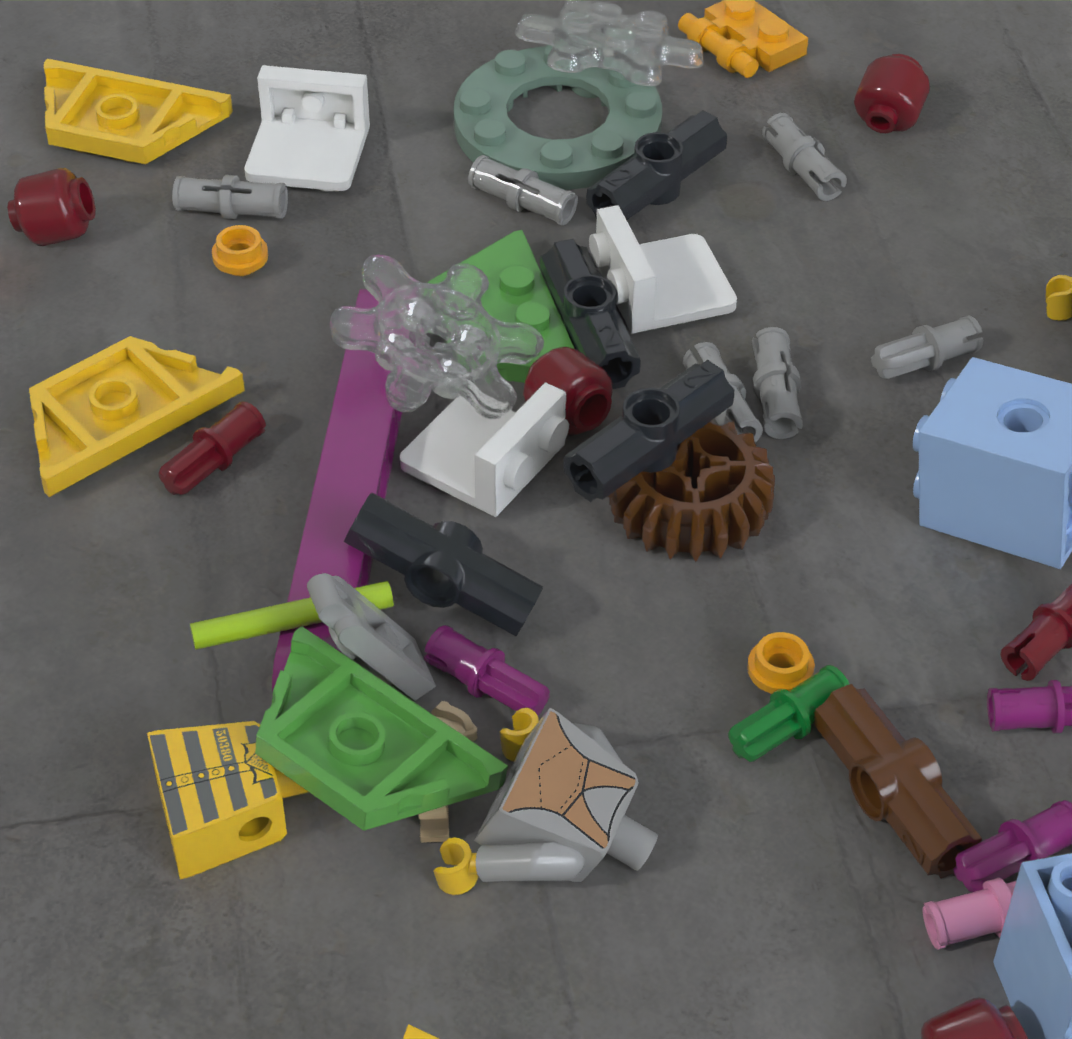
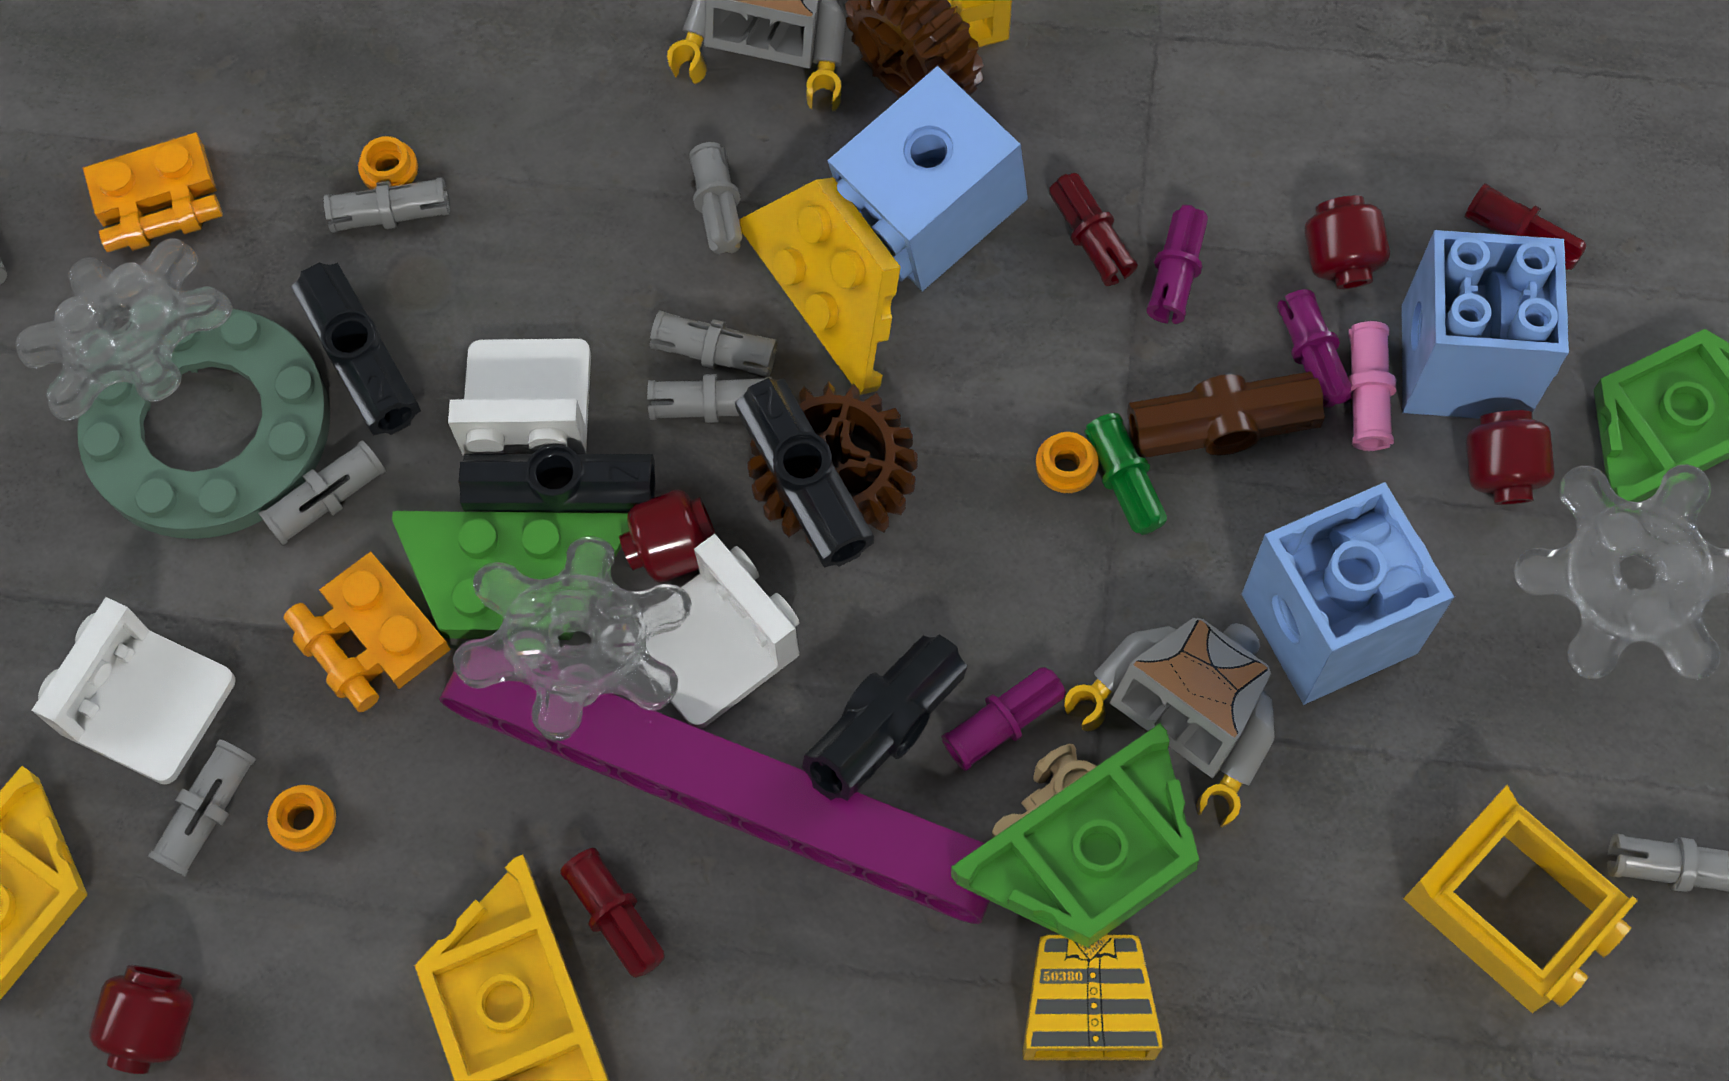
camera: 70 degrees left, 20 degrees up
lime bar [190,581,394,650] -> none
light grey hinge [307,573,436,701] -> none
dark red head [854,54,930,133] -> none
none -> light orange plate [283,551,451,712]
none -> light orange plate [358,136,418,189]
none -> yellow wing [739,177,901,395]
none -> light blue brick [1241,482,1454,705]

